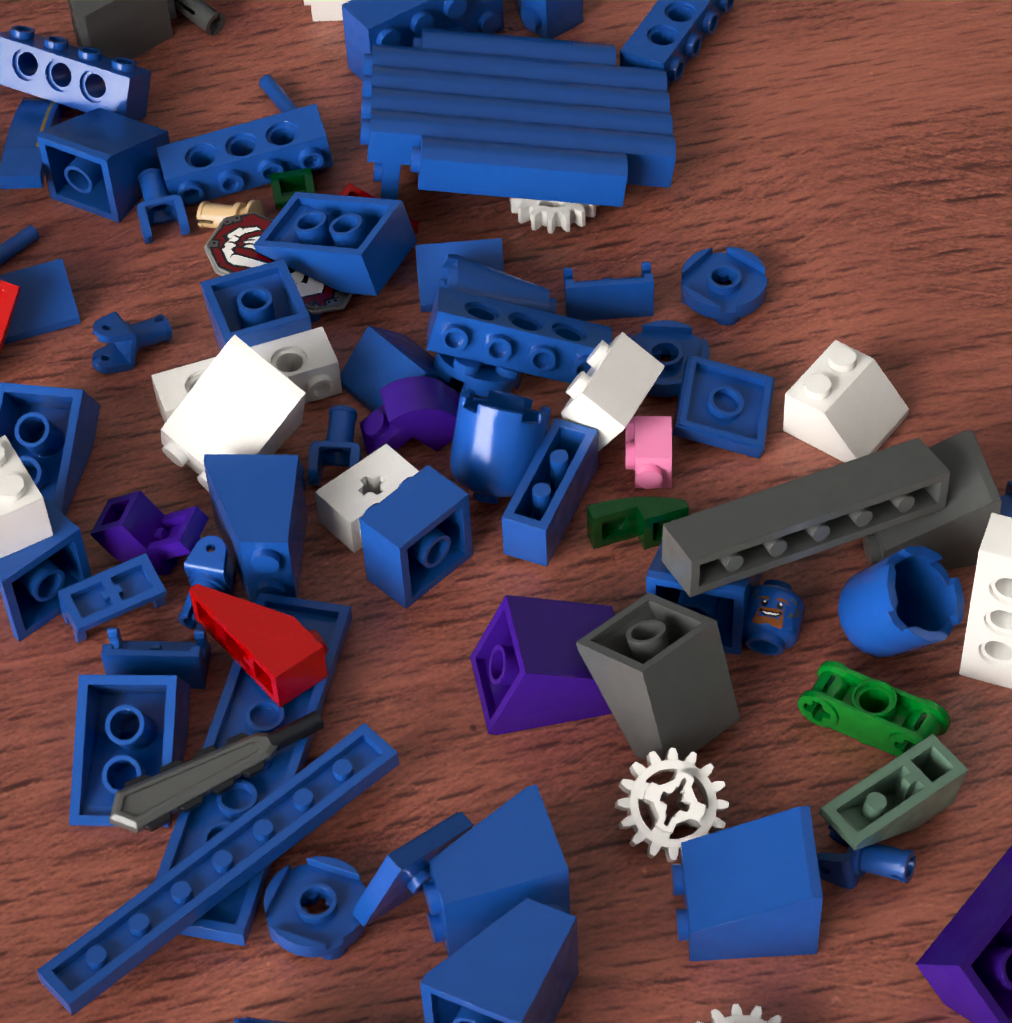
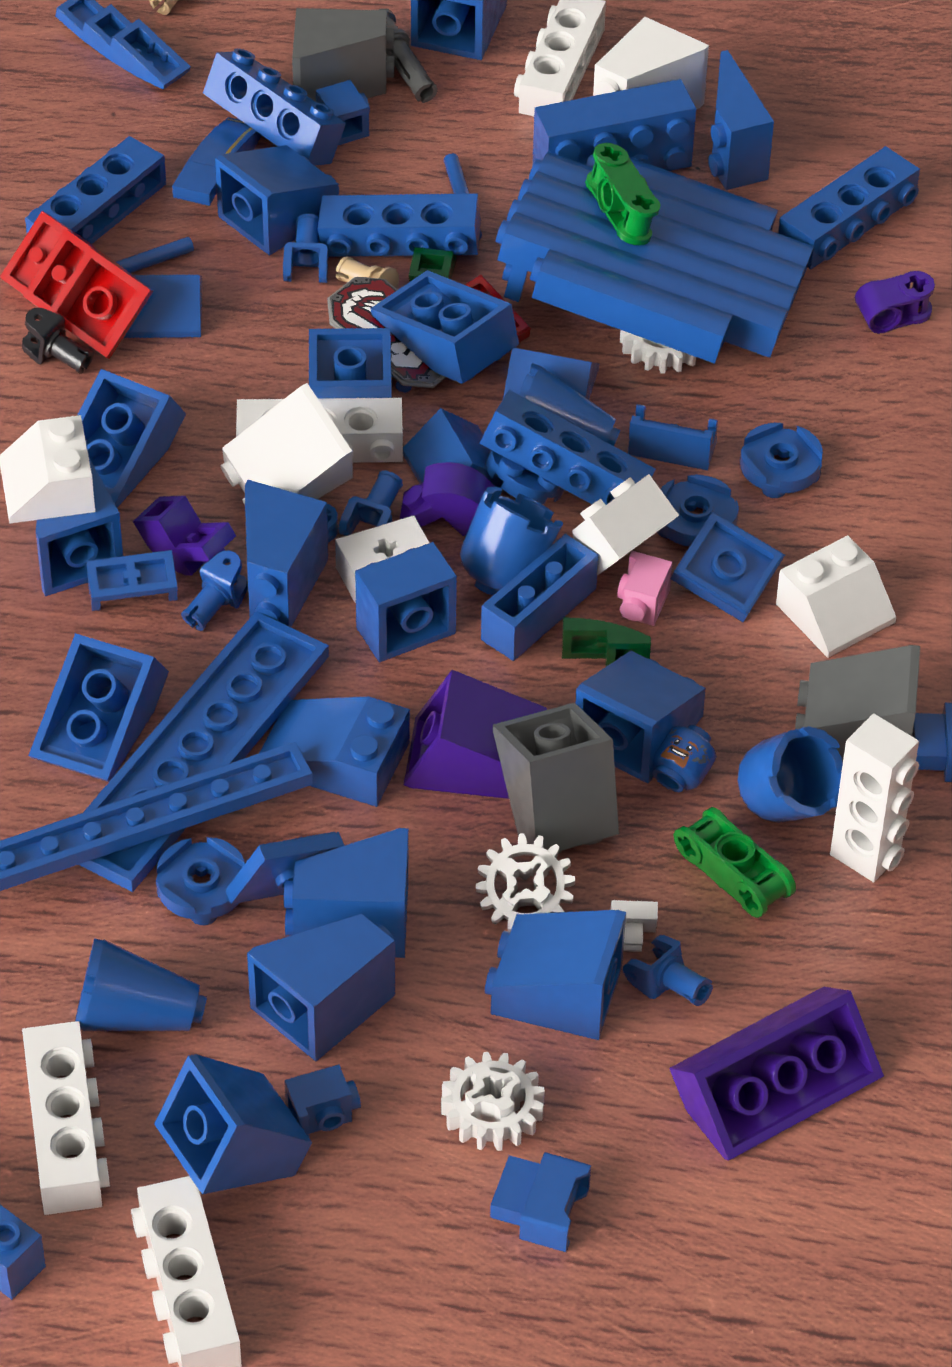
camera: 15 degrees right, 0 degrees up
blue piece [92,312,172,374] -> none
blue hinge [101,627,212,689] -> none
dark grey sword [109,711,324,833] -> none
red slope [189,584,328,708] -> none
dark grey brick [662,438,950,597] -> none
sand green slope [819,734,968,851] -> none
none -> blue slope [259,696,410,807]
none -> blue brick [316,80,370,145]
none -> green piece [585,143,661,245]
none -> white tile [610,900,658,952]
none -> dark purple piece [854,271,935,334]

